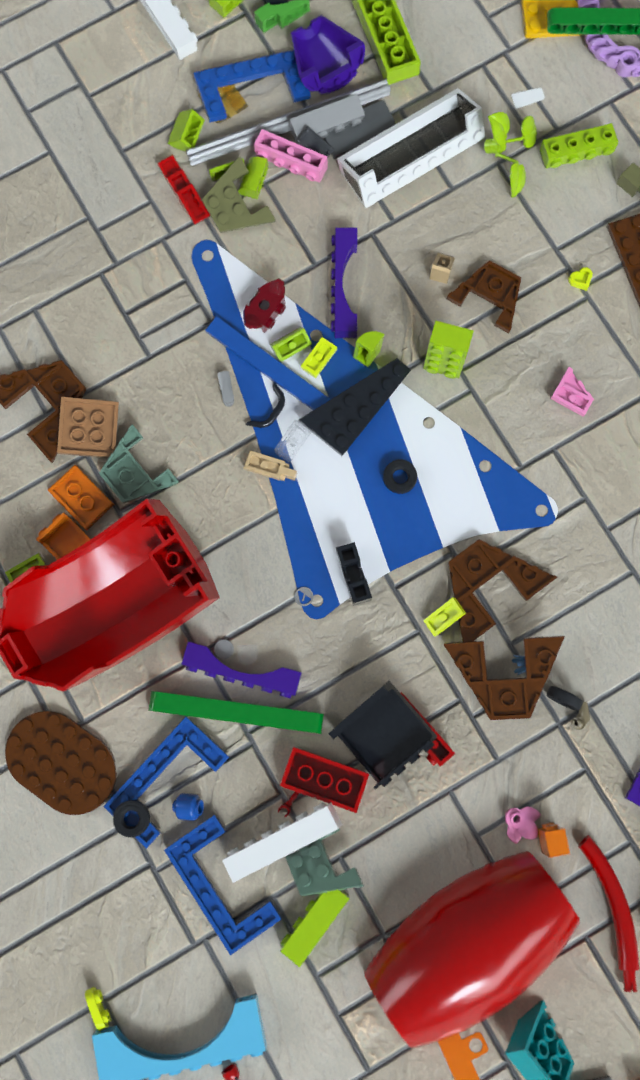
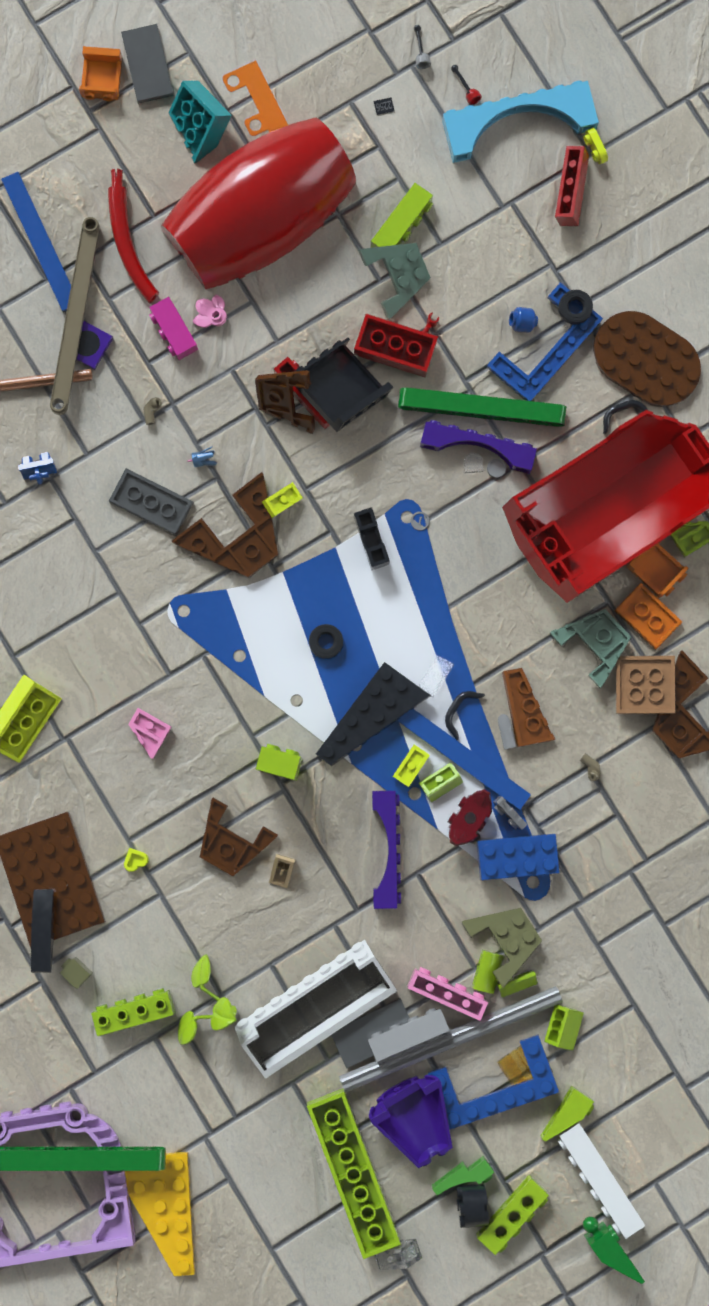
camera: 170 degrees right, 5 degrees up
red slope [157,155,210,225] -> none
blue plate [164,815,282,956] -> none
white brick [222,802,343,883] -> none
tan hinge [243,450,298,481] -> none
black tile [296,125,334,158] -> none
lime brick [353,331,384,367] -> none
reddish brown wing [444,635,564,720] -> none
white sticker [511,88,545,108] -> none
orange brick [538,822,570,858] -> none
black tyre [546,686,583,711] -> none
none -> dark grey tile [109,468,194,536]
none -> dark pink brick [149,297,198,360]
none -> reddish brown wing [255,370,315,434]
none -> black sticker [373,97,395,115]
none -> blue brick [476,834,560,880]
none -> light grey wing [493,796,528,830]
none -> dark orange wing [502,668,556,747]
none -> lime slope [540,1085,594,1142]
none -> red brick [555,146,589,226]
none -> dark tan arm [580,753,601,781]
none -> black animal [603,400,649,434]

